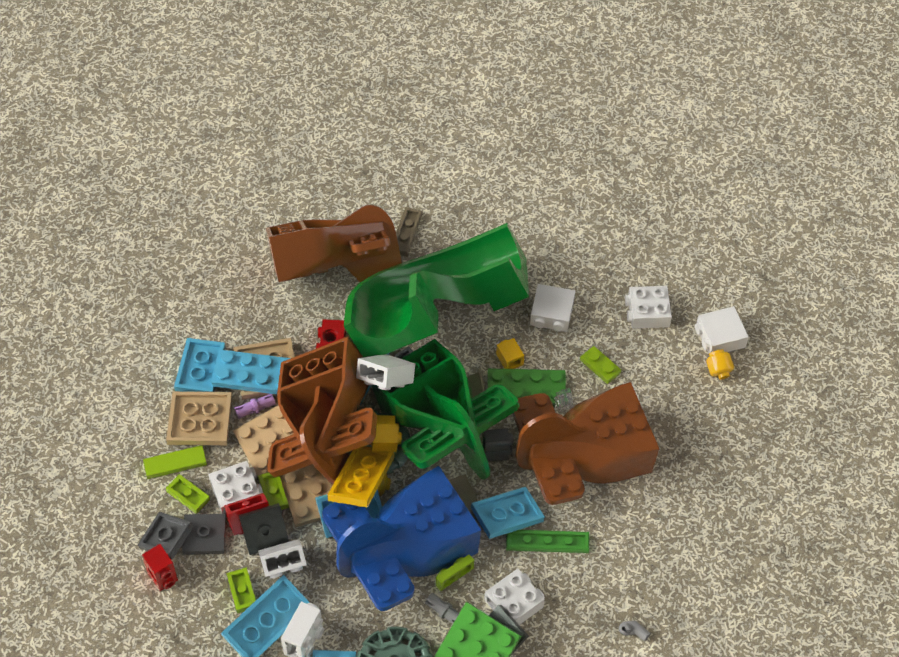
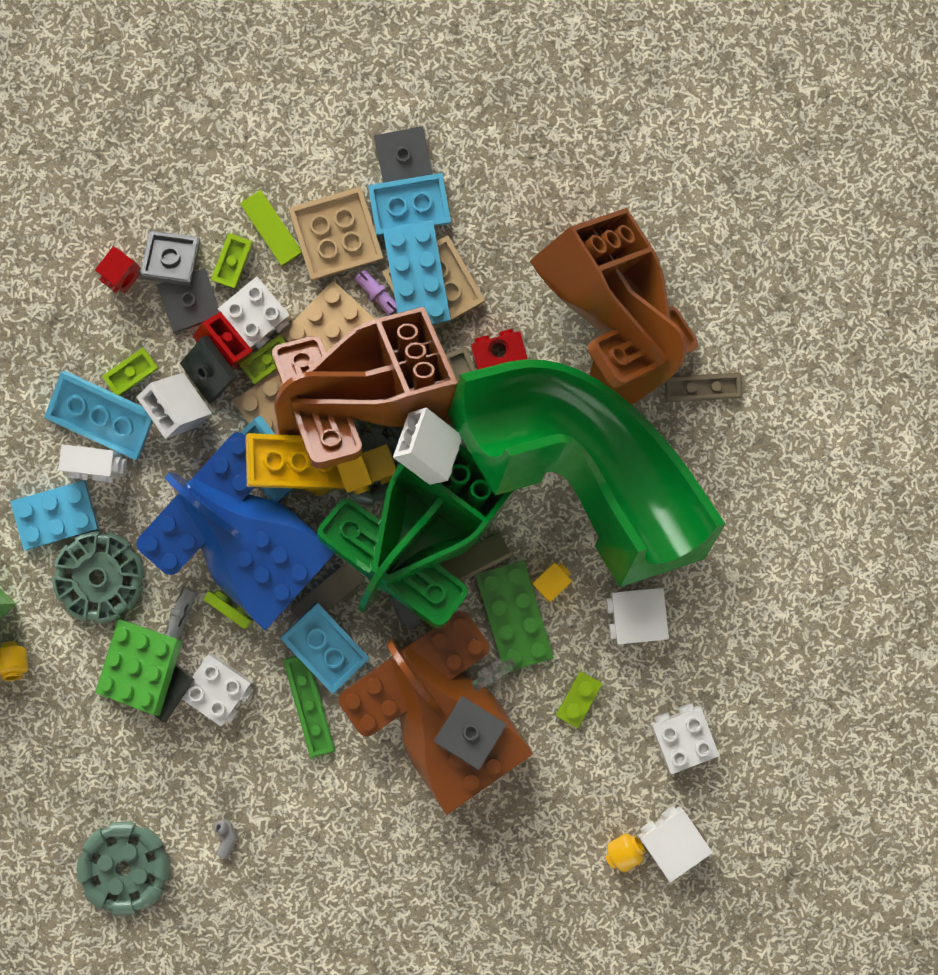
camera: 70 degrees right, 30 degrees up
none -> dark grey plate [374,126,433,183]
none -> dark grey plate [433,696,507,770]

